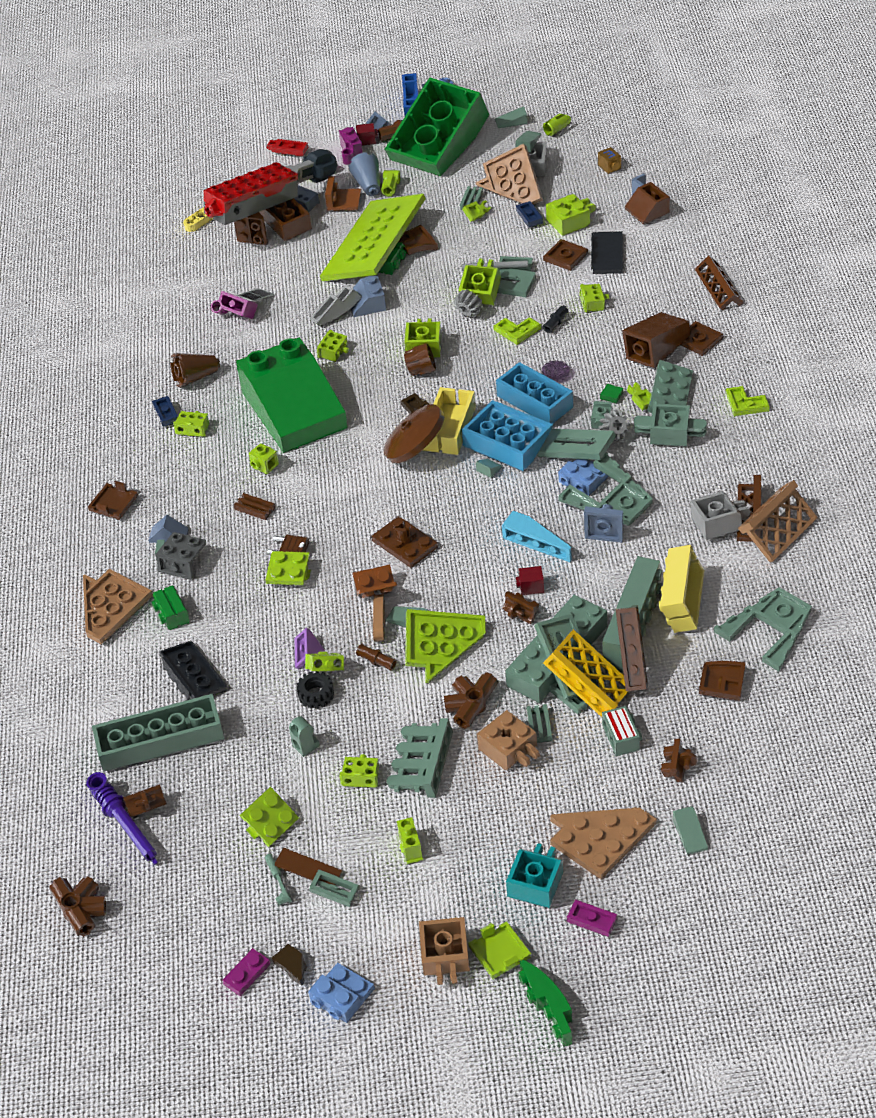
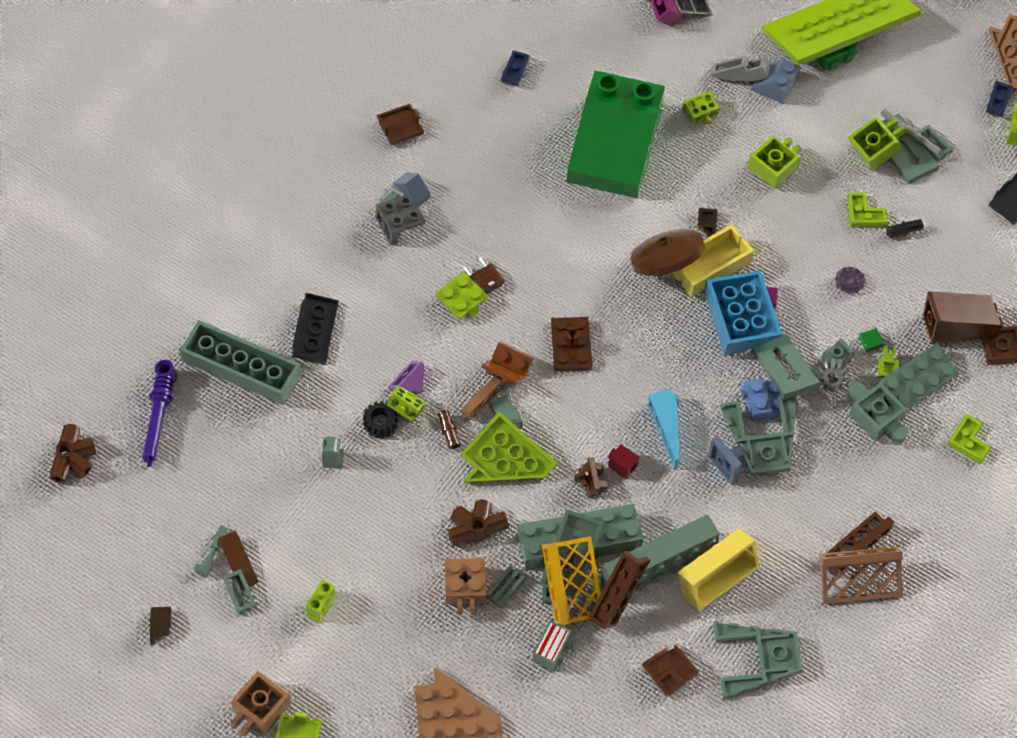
camera: 35 degrees right, 15 degrees up
medium nougat wing [83,569,153,645] -> none
reddish brown hips [123,784,167,817] -> none
green brick [151,585,190,630] -> none
reddish brown cone [170,353,220,387] -> none
lime piece [173,411,209,437] -> none
magenta plate [222,948,271,996] -> none
reddish brown tile [234,493,275,520] -> none
lime piece [239,786,299,847] -> none
lime brick [249,443,279,474] -> none
medium blue plate [308,962,375,1023] -> none
lime piece [339,754,379,788] -> none
sand green fence [386,718,453,798] -> none
reddish brown plate [398,225,439,255] -> none
reddish brown piece [404,343,436,376] -> none
light grey gear [453,289,483,318] -> none
sand green tile [460,186,483,210] -> none
lime plate [462,200,491,222] -> none
sand green slope [476,458,502,478] -> none
dark azure brick [496,362,574,424] -> none
teal hinge [506,843,563,908] -> none
reddish brown tile [543,239,588,271] -> none
lime piece [579,284,609,313] -> none
reddish brown hips [661,739,697,782] -> none
light grey hinge [690,492,751,540] -> none

